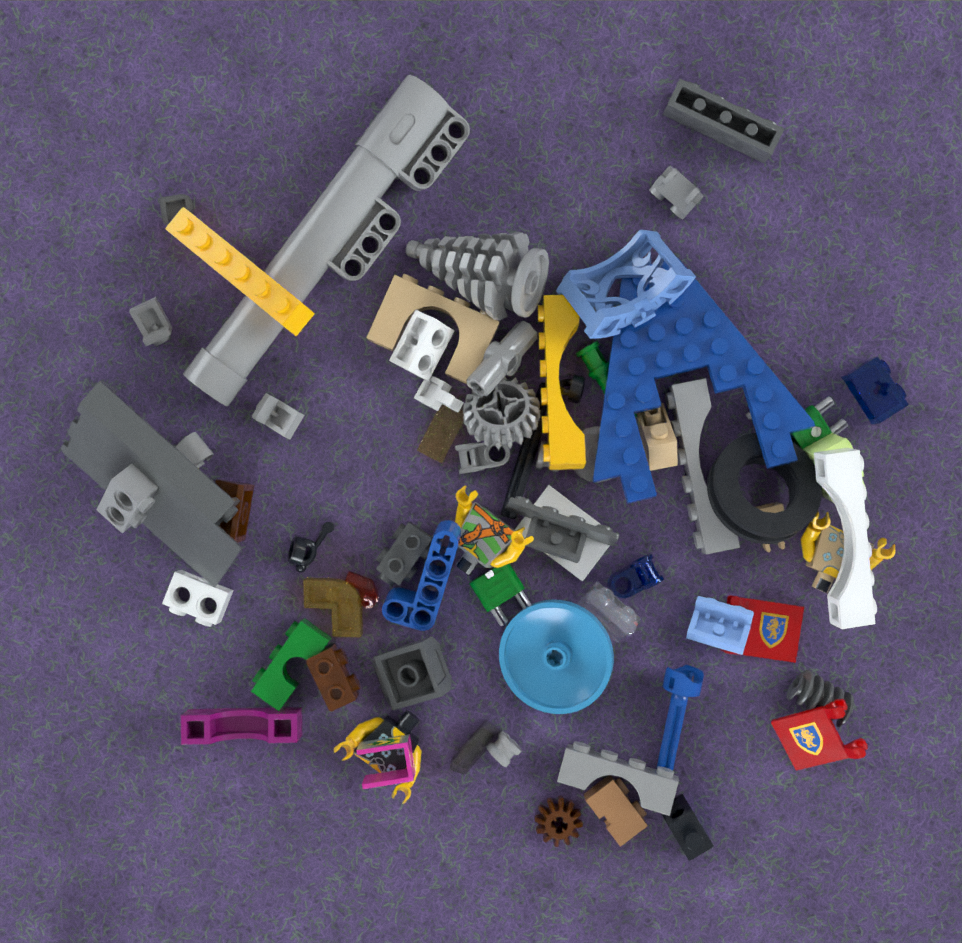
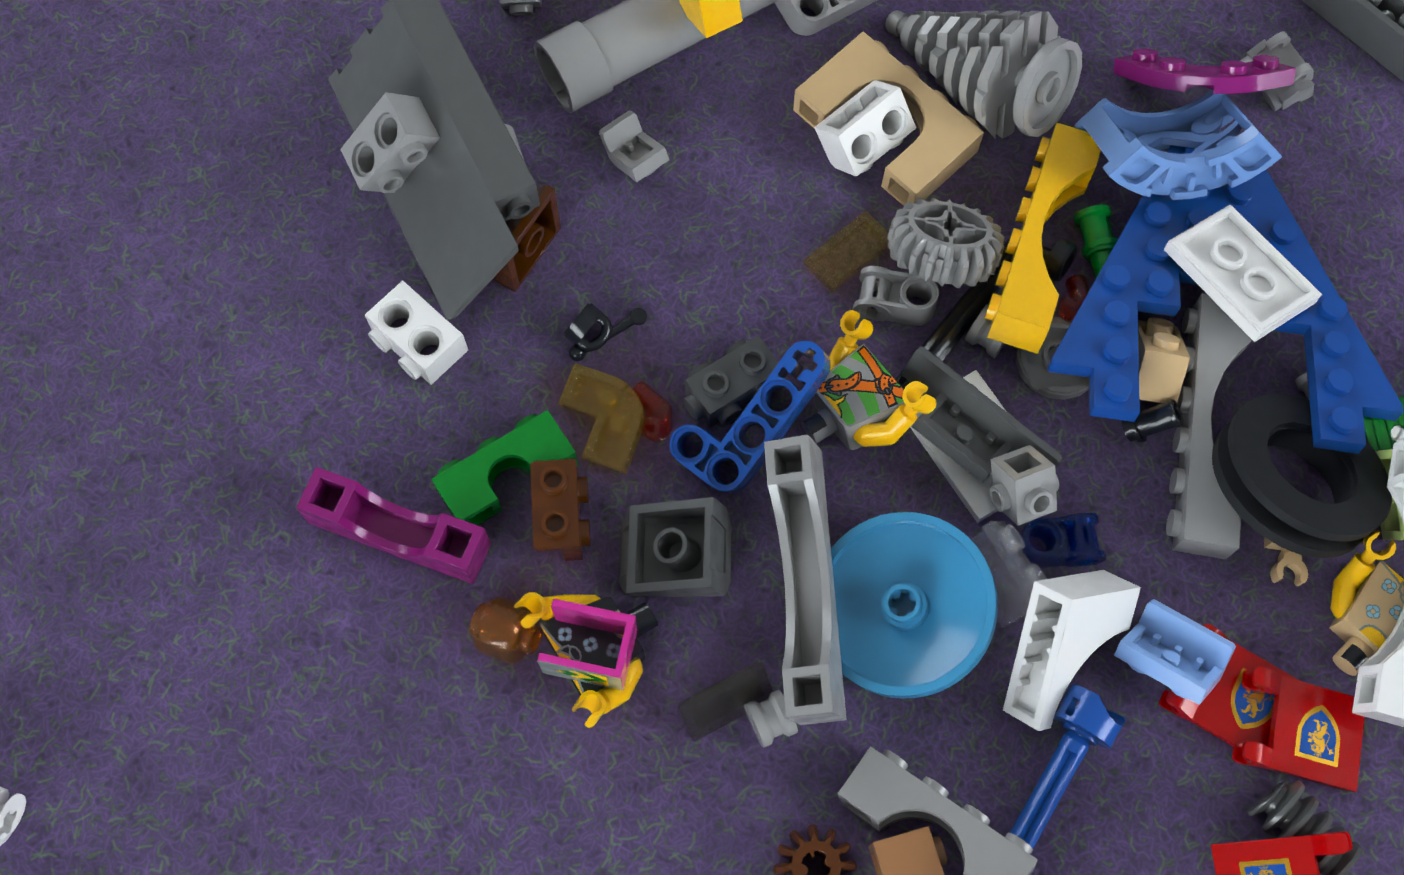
camera: 20 degrees right, 20 degrees down
white plate [414,375,464,412] -> none
light grey piece [467,321,538,397] -> none
green piece [469,564,531,626] -> none
none -> clear orange head [469,596,542,664]
none -> light grey arch [764,435,847,725]
none -> light grey brick [989,445,1059,526]
none -> white arch [1003,570,1141,731]
none -> clear red arm [1058,275,1089,323]
none -> magenta plate [1113,48,1296,94]
none -> black pin [1121,399,1183,443]
none -> white tile [1164,204,1322,342]
none -> red flag [1232,667,1365,792]

